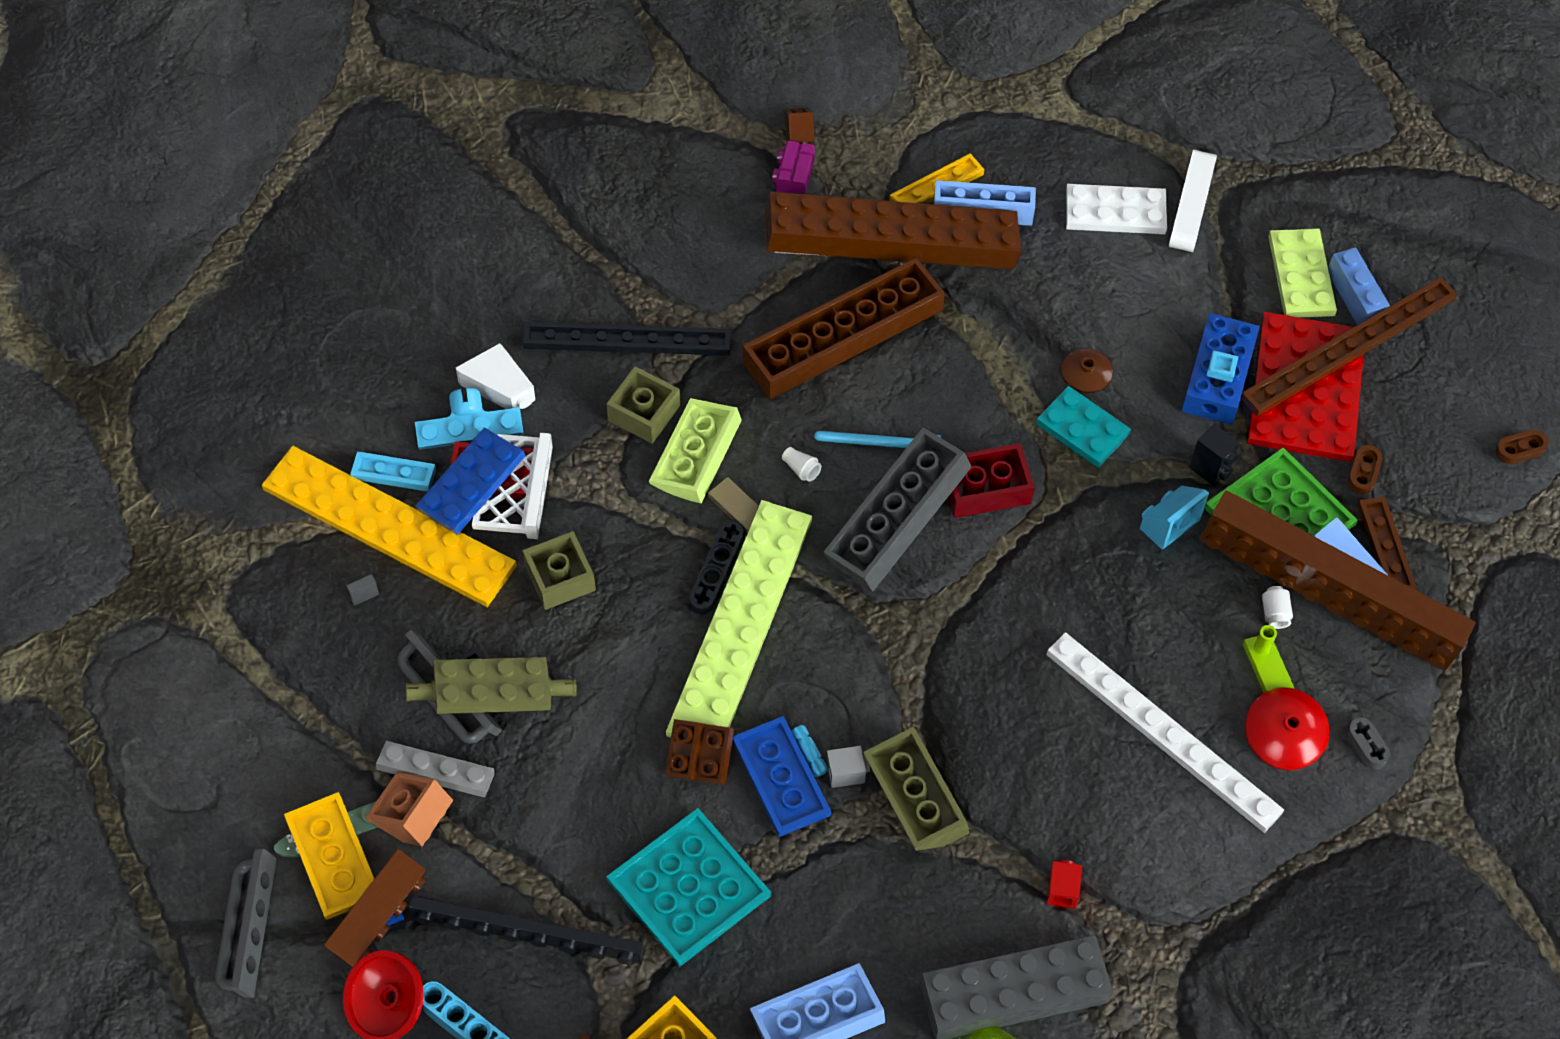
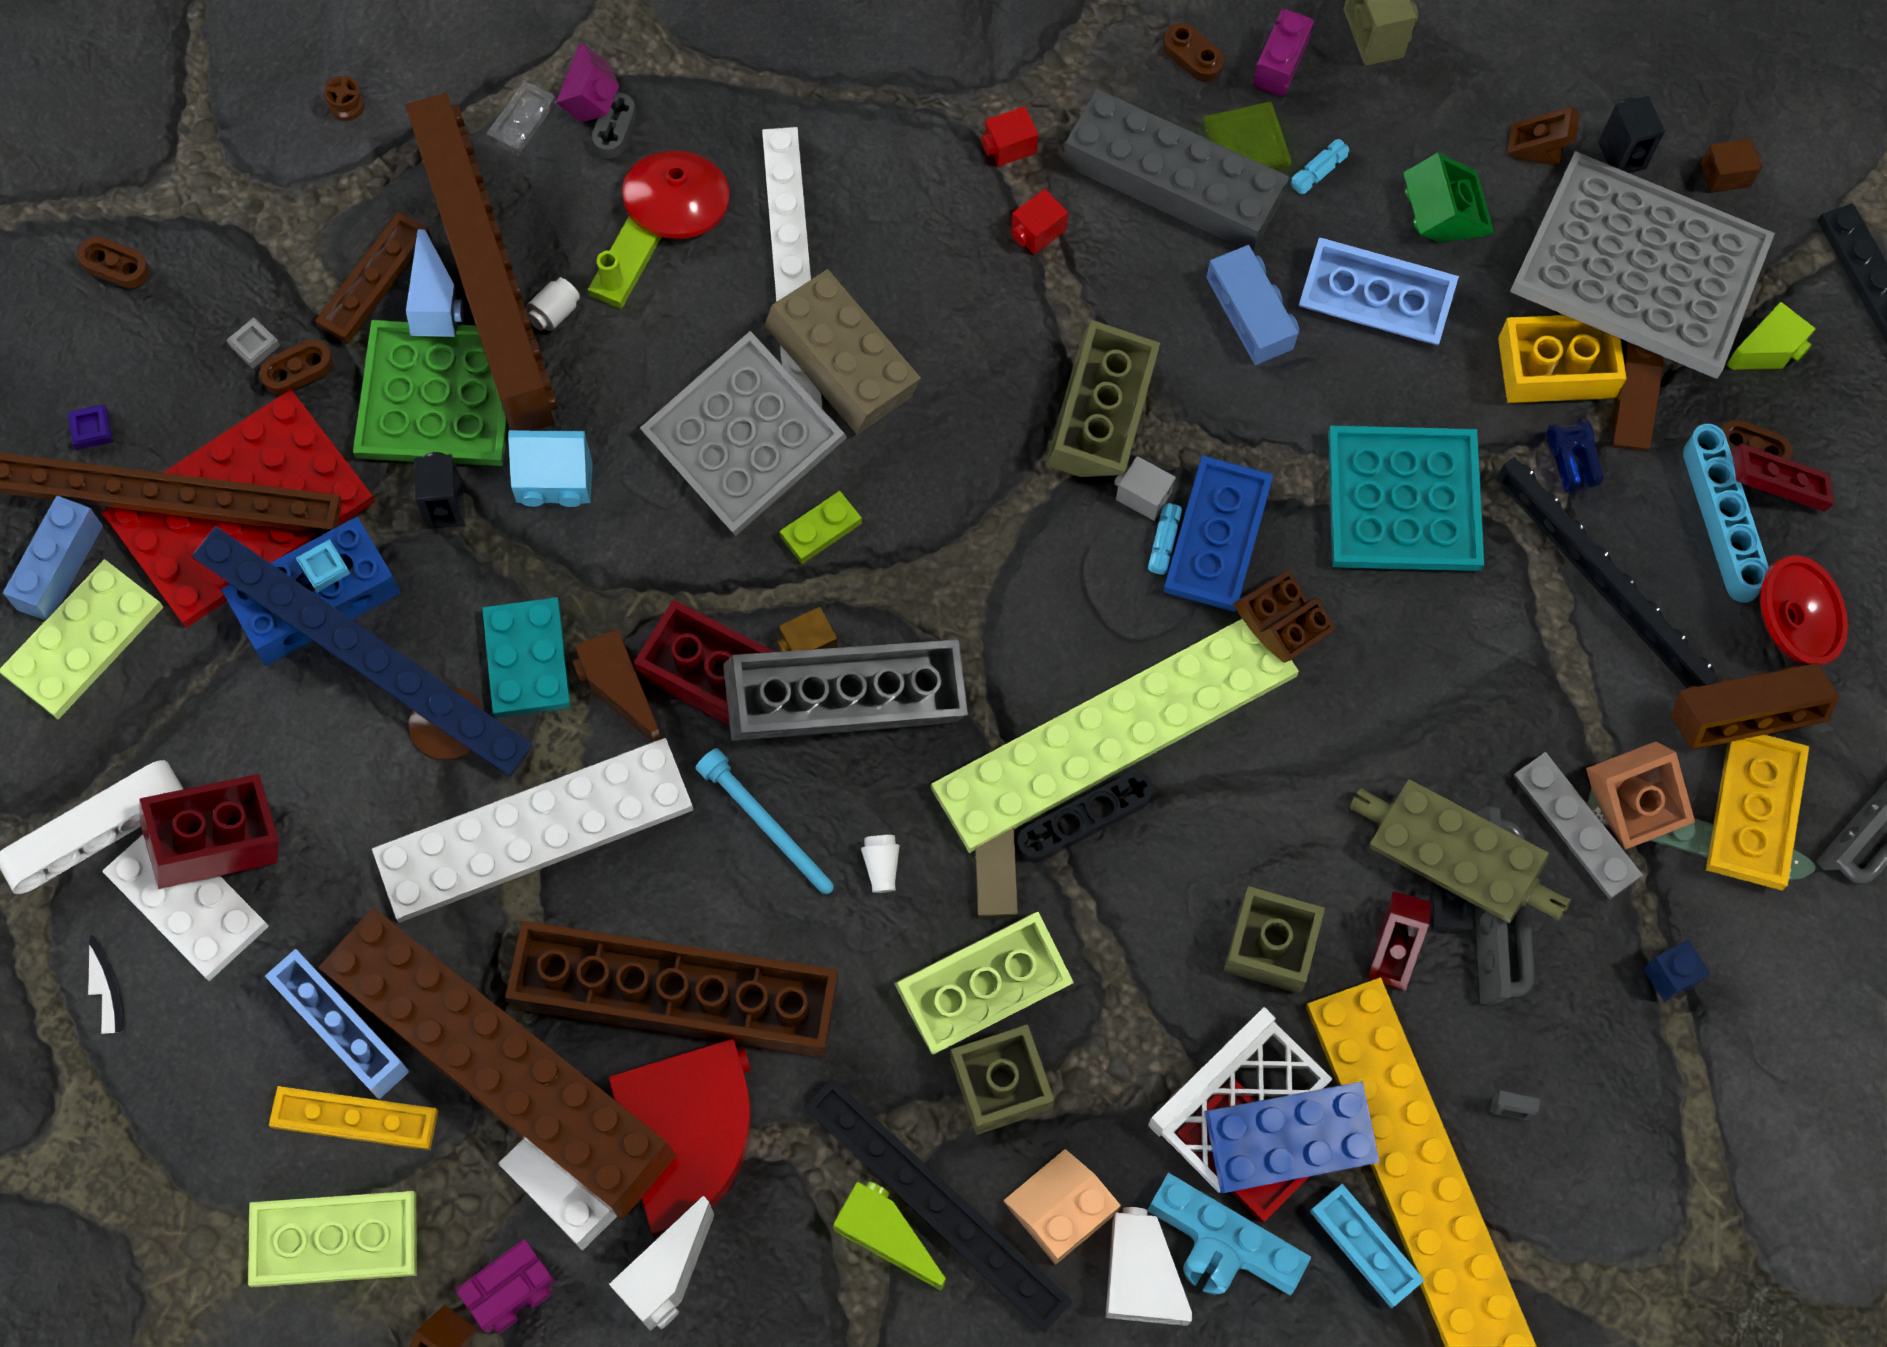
camera: 140 degrees left, 10 degrees up
none -> dark purple tile [68,404,113,450]
none -> sticker [88,935,123,1034]
none -> dark red brick [139,774,279,889]
none -> dark blue plate [192,526,533,778]
none -> light grey tile [226,317,280,369]
none -> yellowish green tile [248,1191,417,1287]
none -> reddish brown wheel [324,76,365,121]
none -> white plate [372,738,693,923]
none -> clear plate [487,81,556,156]
none -> magenta slope [556,44,619,122]
none -> reddish brown slope [572,629,661,743]
none -> red brick [609,1039,752,1239]
none -> white slope [609,1196,714,1331]
none -> light grey plate [640,331,847,536]
none -> dark tan brick [764,269,921,435]
none -> pearl gold brick [776,607,838,652]
none -> lime plate [779,491,862,564]
none -> lime slope [833,1181,946,1291]
none -> red brick [981,106,1039,167]
none -> light nougat slope [1003,1149,1121,1265]
none -> medium blue brick [1206,245,1299,365]
none -> dark red slope [1368,891,1431,990]
none -> clear blue piece [1547,418,1603,492]
none -> dark blue brick [1643,940,1711,1003]

